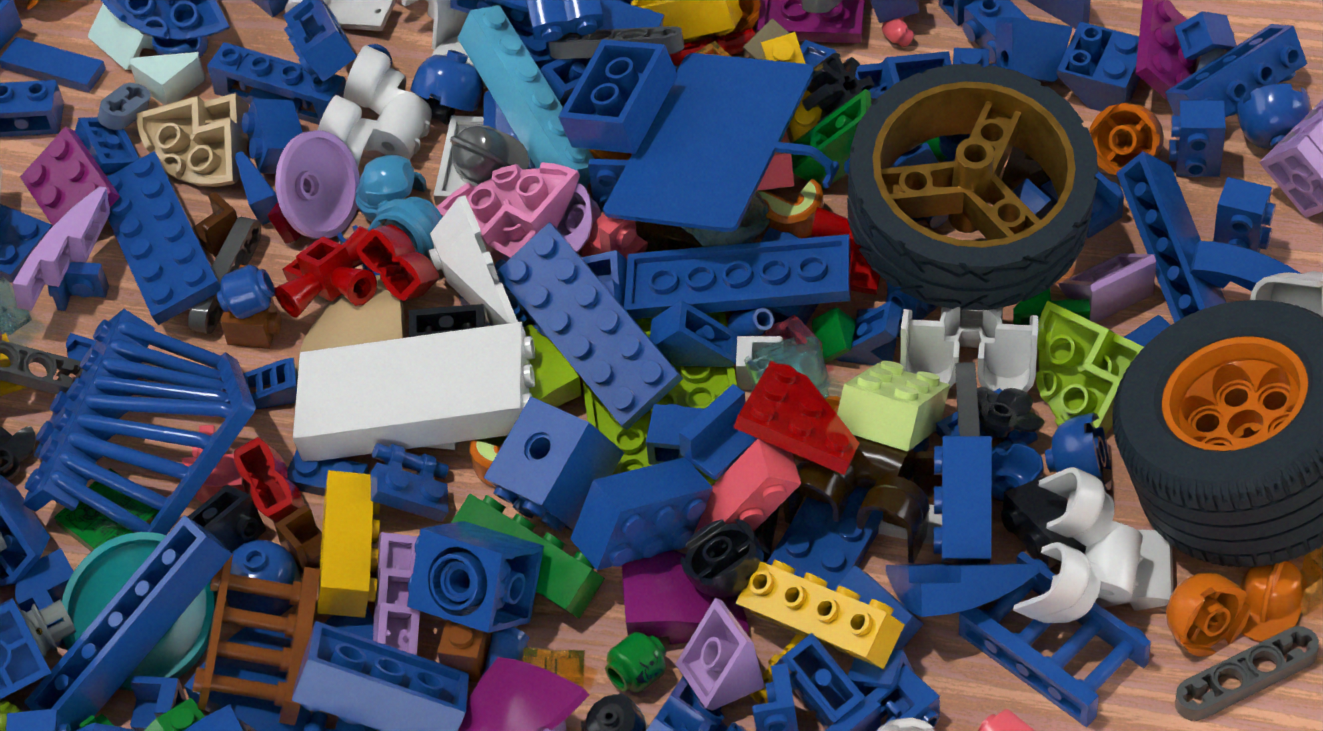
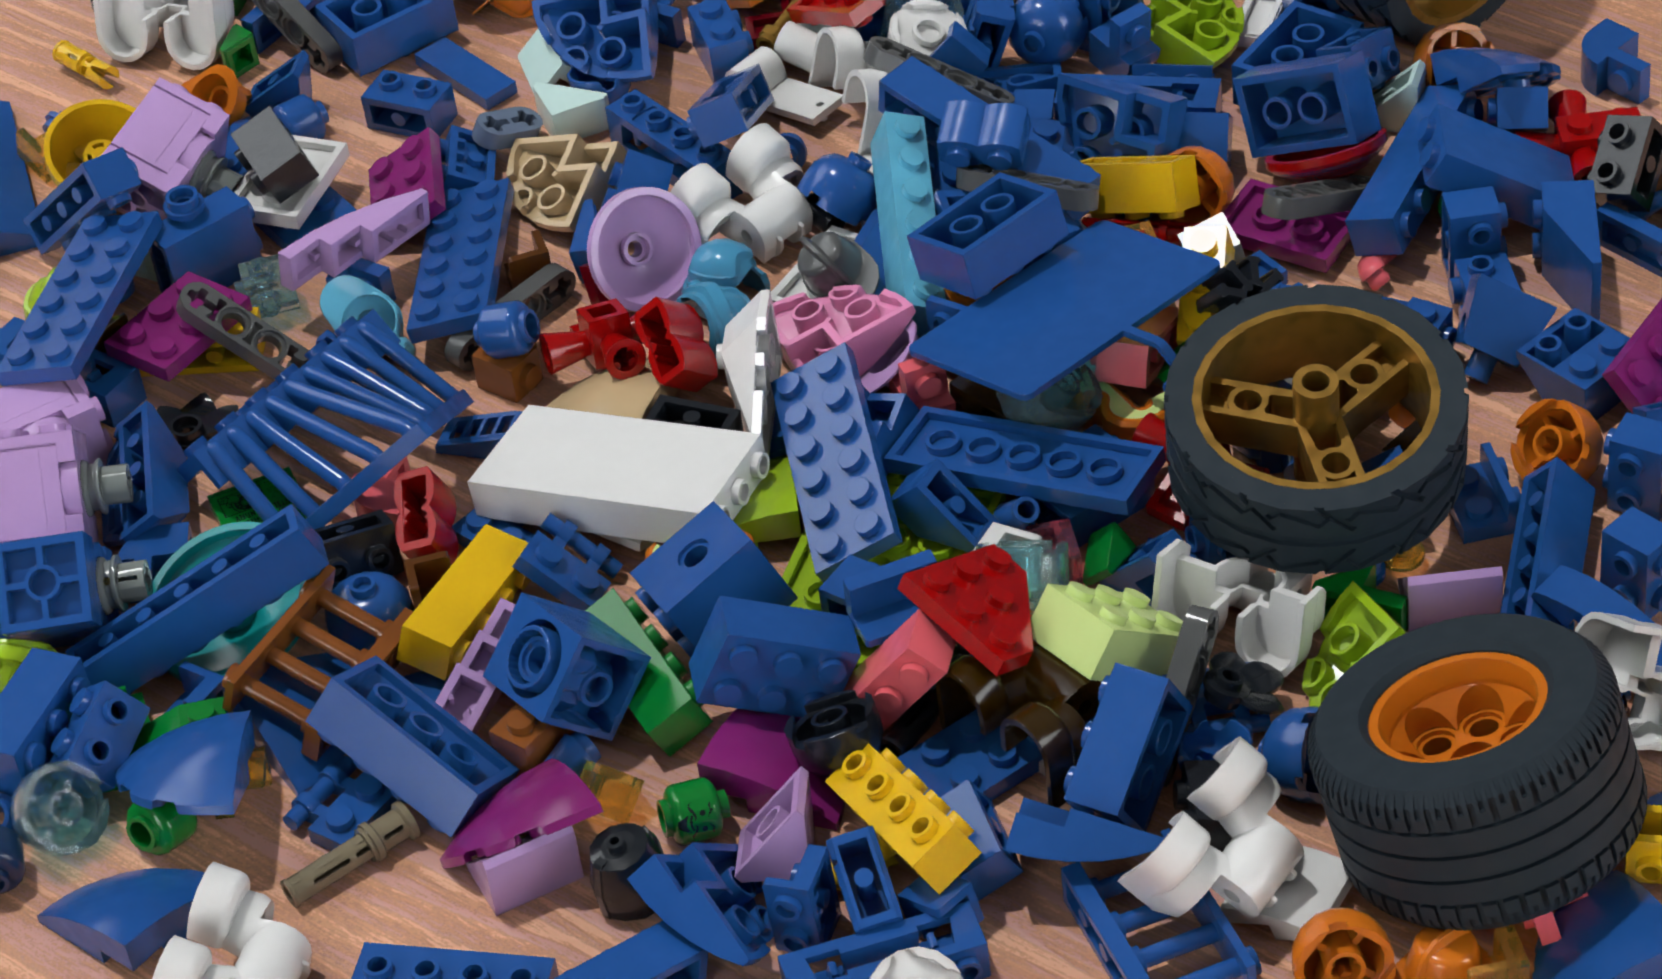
camera: 25 degrees right, 10 degrees down
none -> medium azure hair [319,275,416,356]

